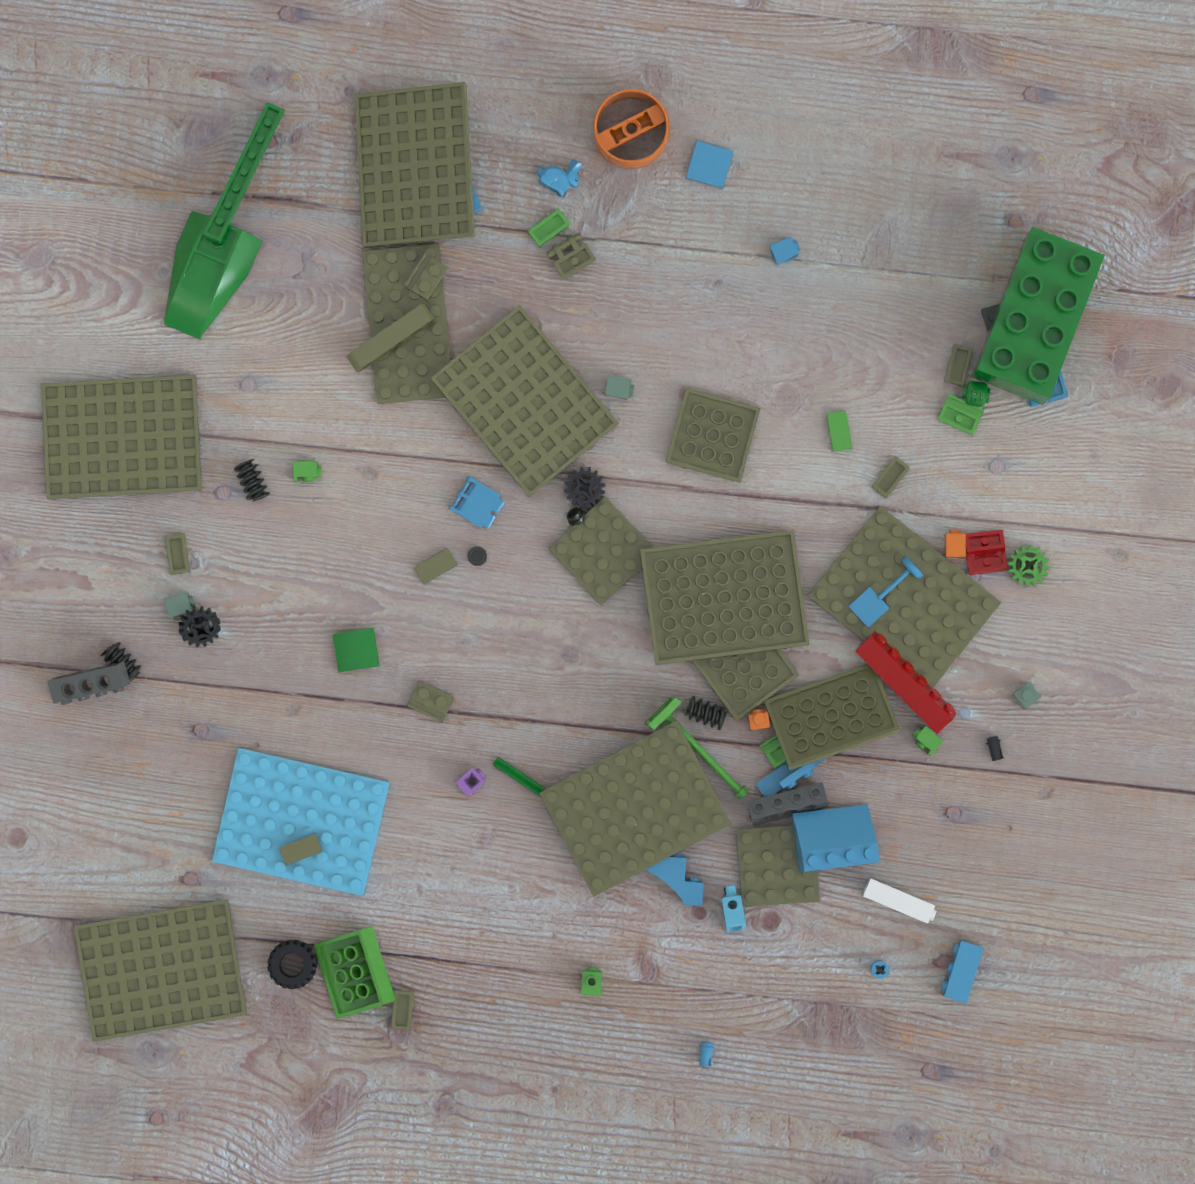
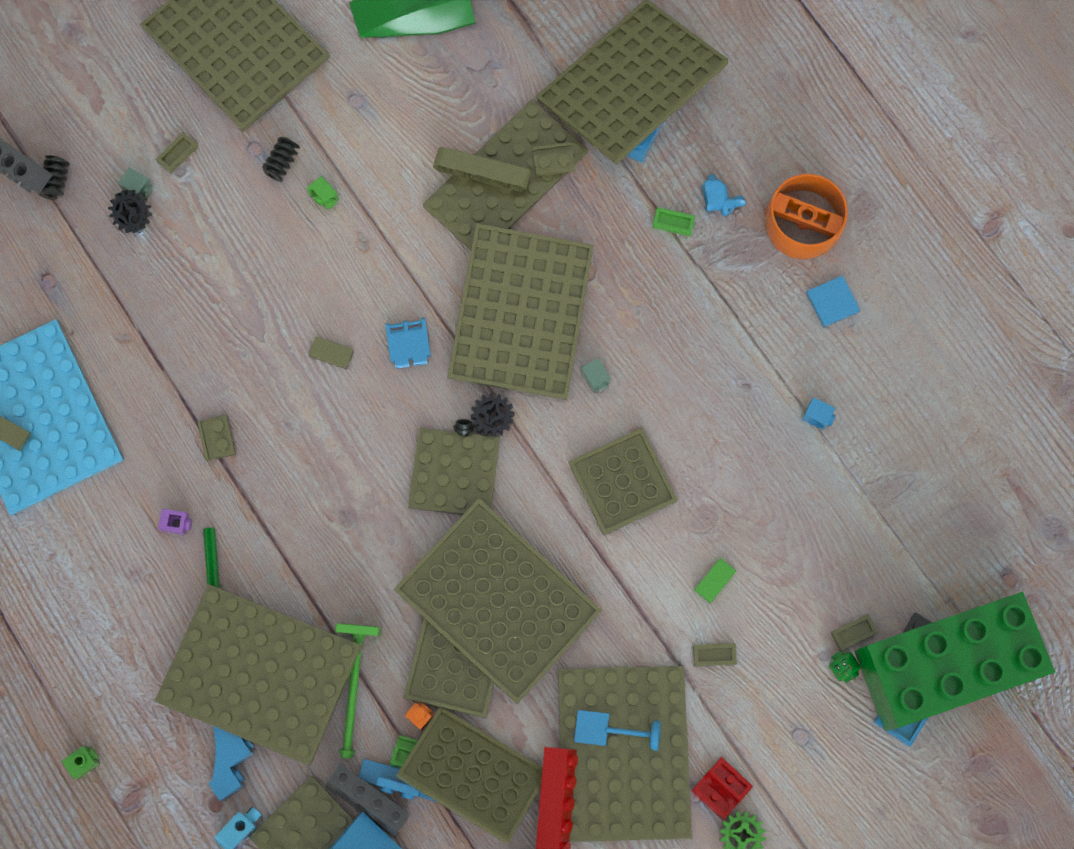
camera: 45 degrees right, 10 degrees down
green slope [333,628,380,673] -> none
pearl dark grey plate [468,547,487,566] -> none
olive plate [546,233,596,280] -> none
pearl dark grey piece [684,696,727,731] -> none
bright green plate [937,394,984,436] -> none
orange brick [944,530,966,558] -> none

